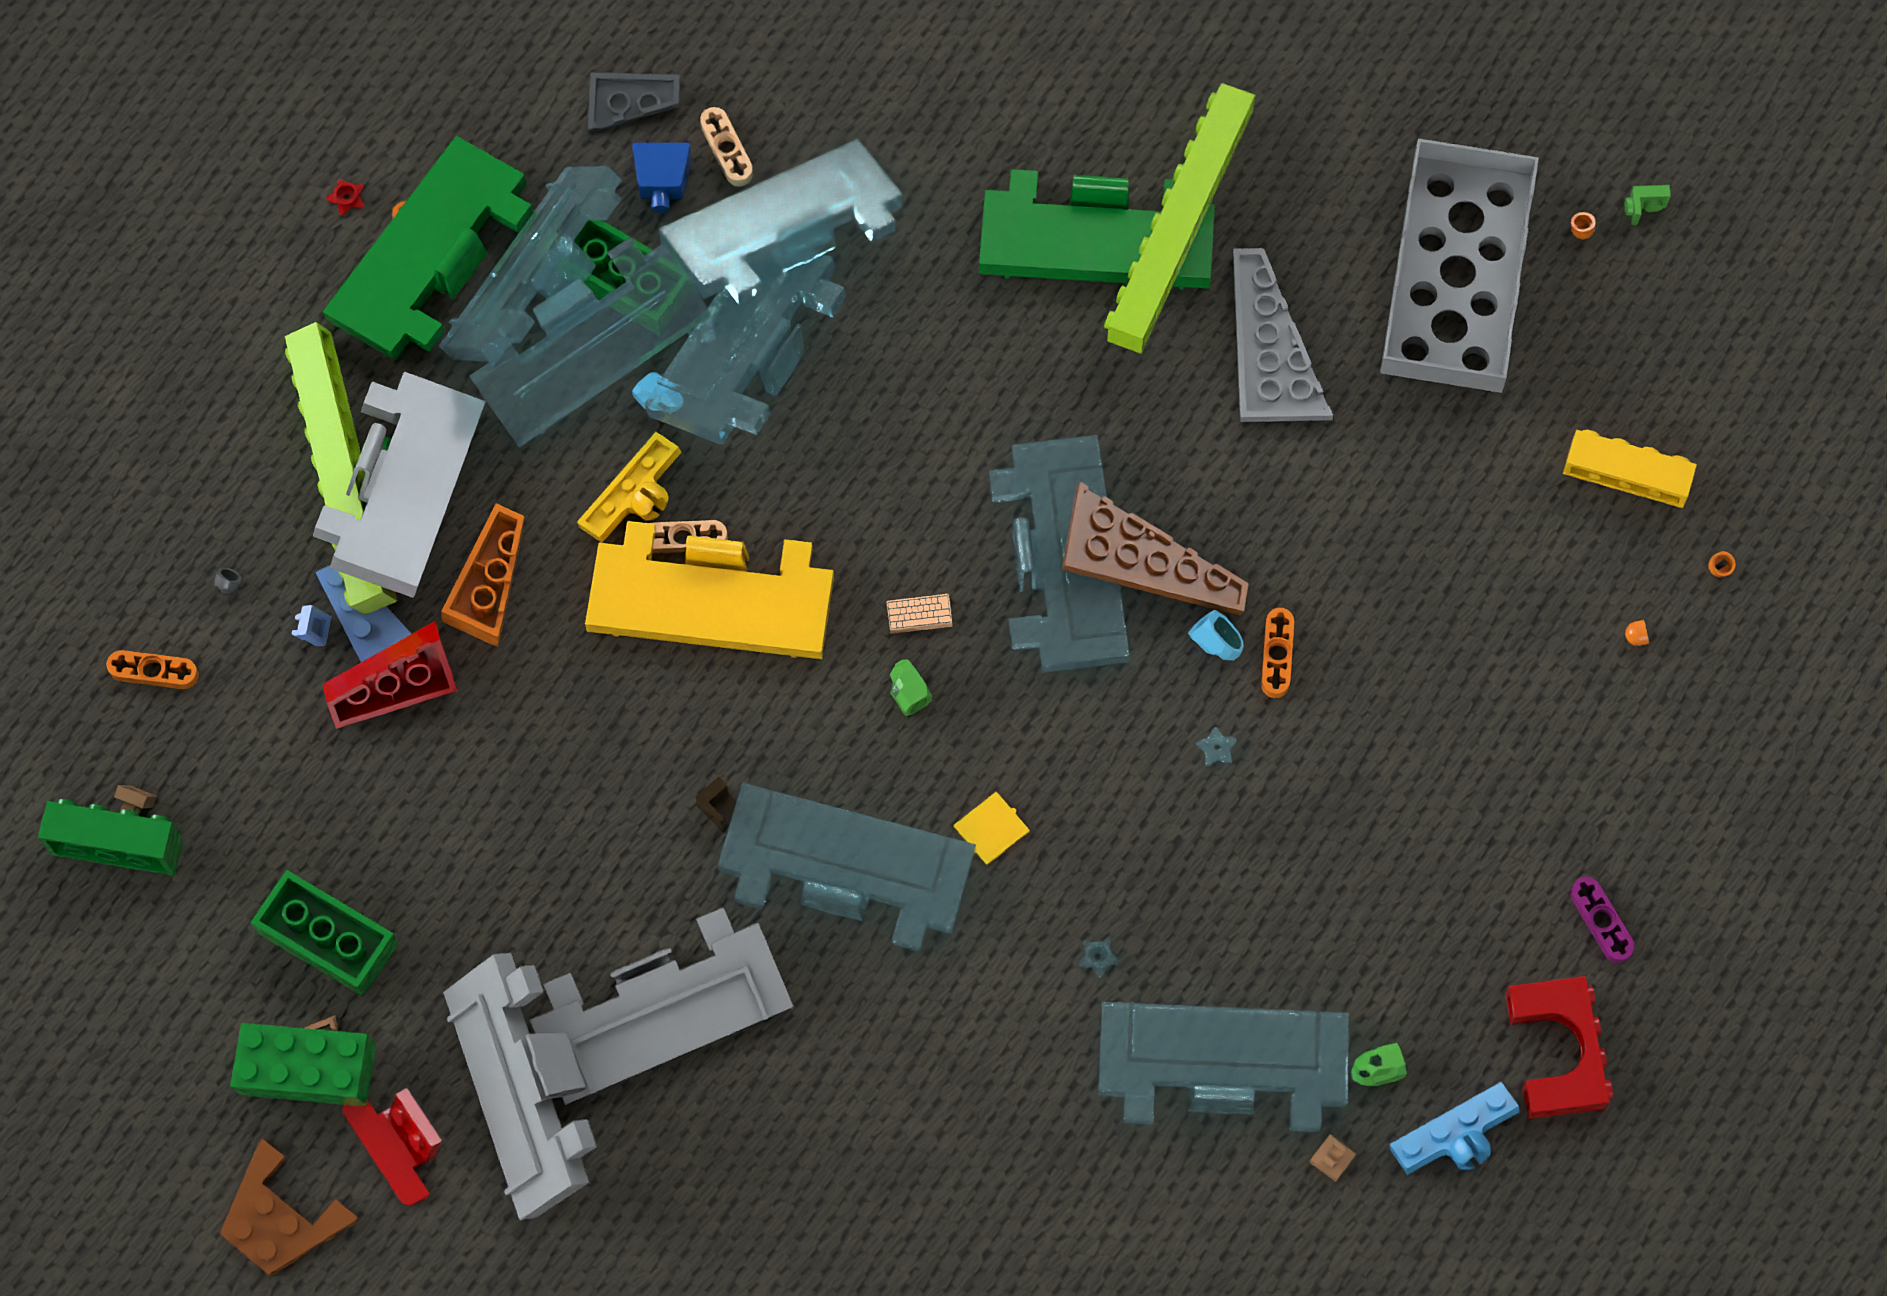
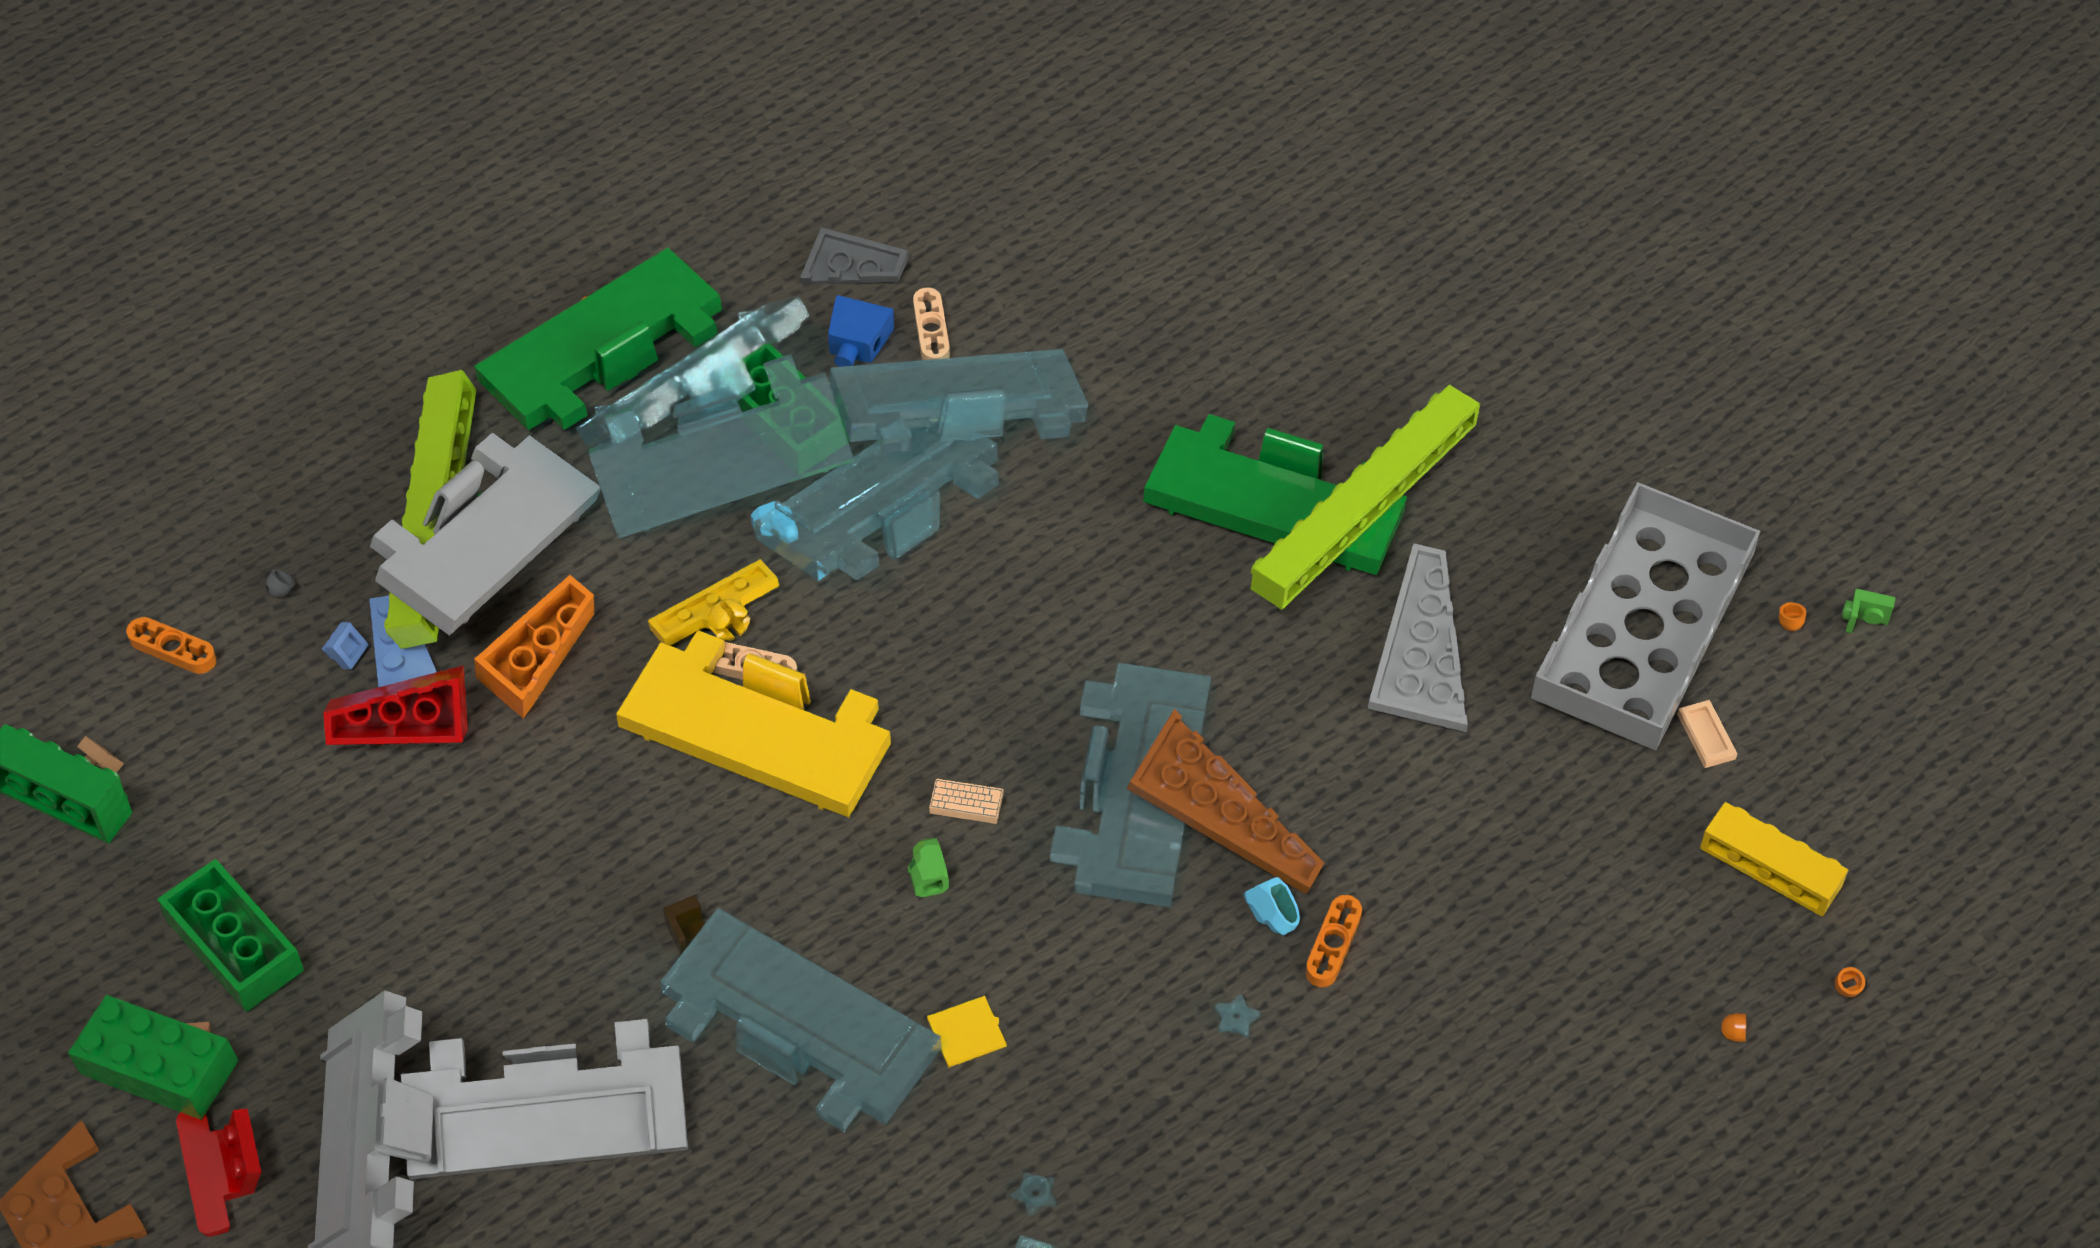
camera: 15 degrees right, 15 degrees down
red plate [326,179,364,216] -> none
none -> light nougat tile [1677,700,1737,768]

